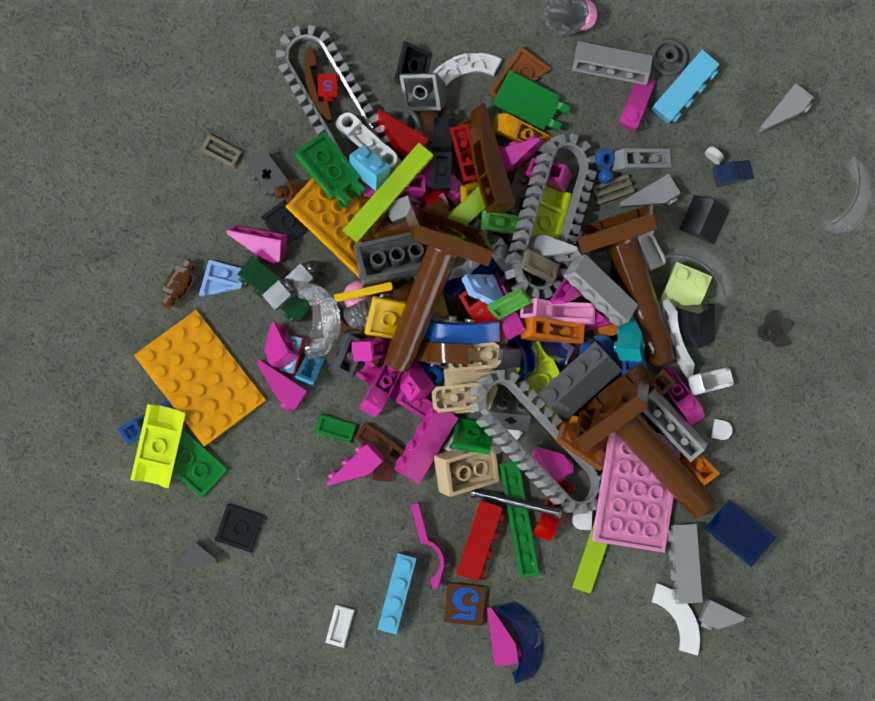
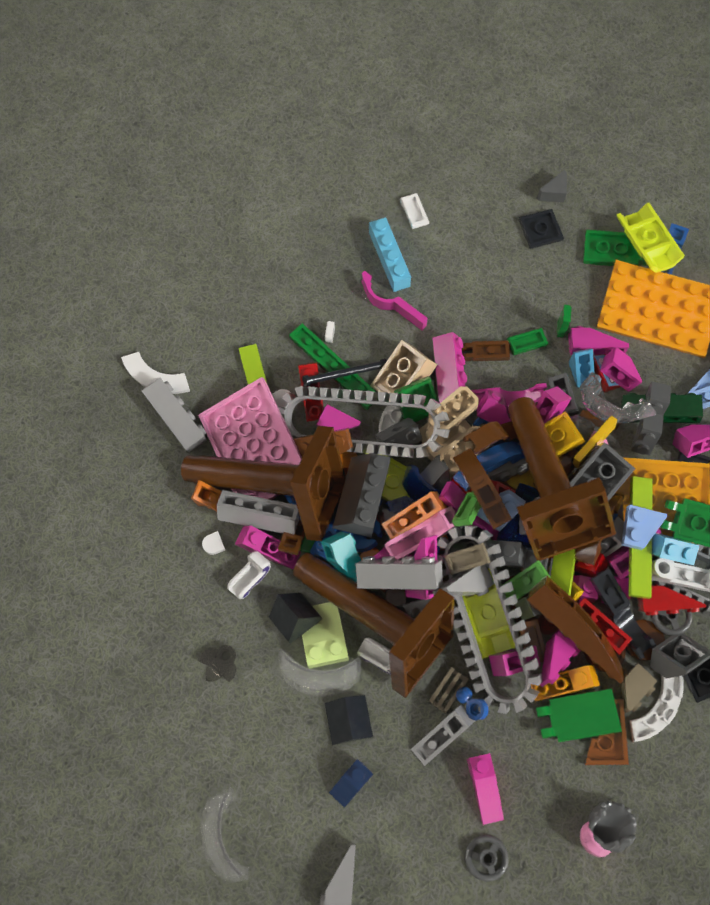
camera: 150 degrees right, 15 degrees down
dark pink slope [326,441,385,486] -> none
dark pink slope [358,363,401,418] -> none
clear red tile [372,462,393,482] -> none
tile [444,583,486,626] -> none
red brick [456,500,505,581] -> none
dark pink slope [487,606,521,667] -> none
clear blue windscreen [495,601,544,684] -> none
light grey brick [572,41,653,85] -> none
light grey slope [618,174,680,209] -> none
medium azure brick [651,50,719,124] -> none
white tile [662,299,694,378] -> none
light grey slope [698,599,745,631] -> none
clear blue slope [704,499,776,567] -> none
white tile [705,147,724,165] -> none
none -> white tile [325,321,335,343]
none -> reddish brown slope [453,448,512,529]
none -> green tile [557,305,572,338]
none -> dark tan slope [620,663,657,713]
none -> light blue wing [621,505,667,550]

